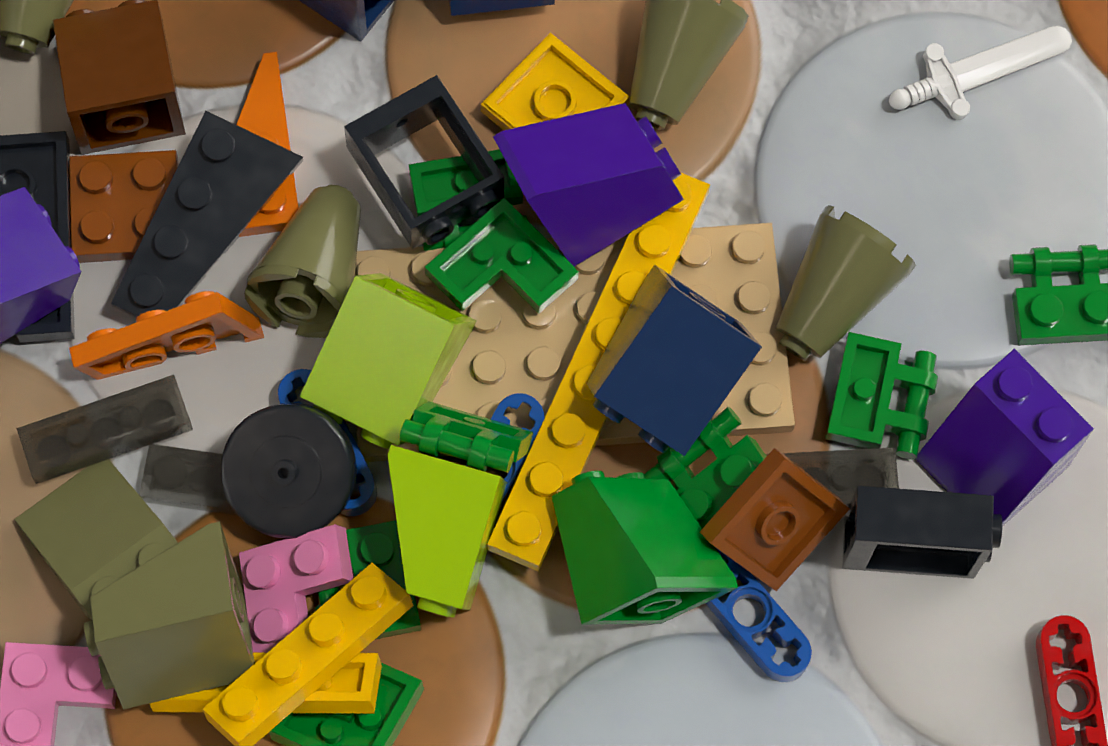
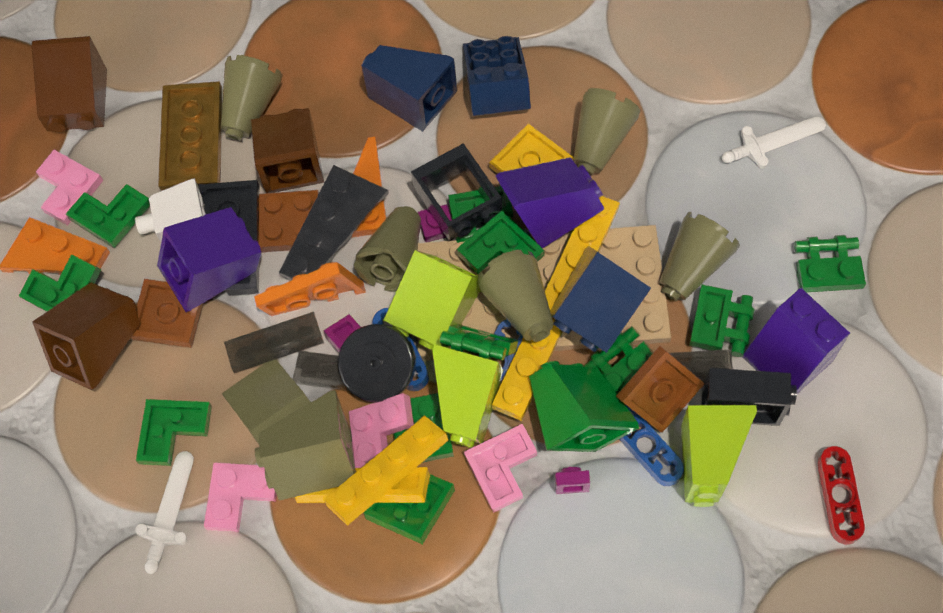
camera: 10 degrees right, 5 degrees down
none -> magenta plate [323,314,361,353]
none -> magenta plate [418,204,451,243]
none -> bright pink plate [464,424,537,513]
none -> olive cone [477,250,553,342]
none -> magenta plate [555,467,590,494]
none -> lime slope [681,405,757,507]

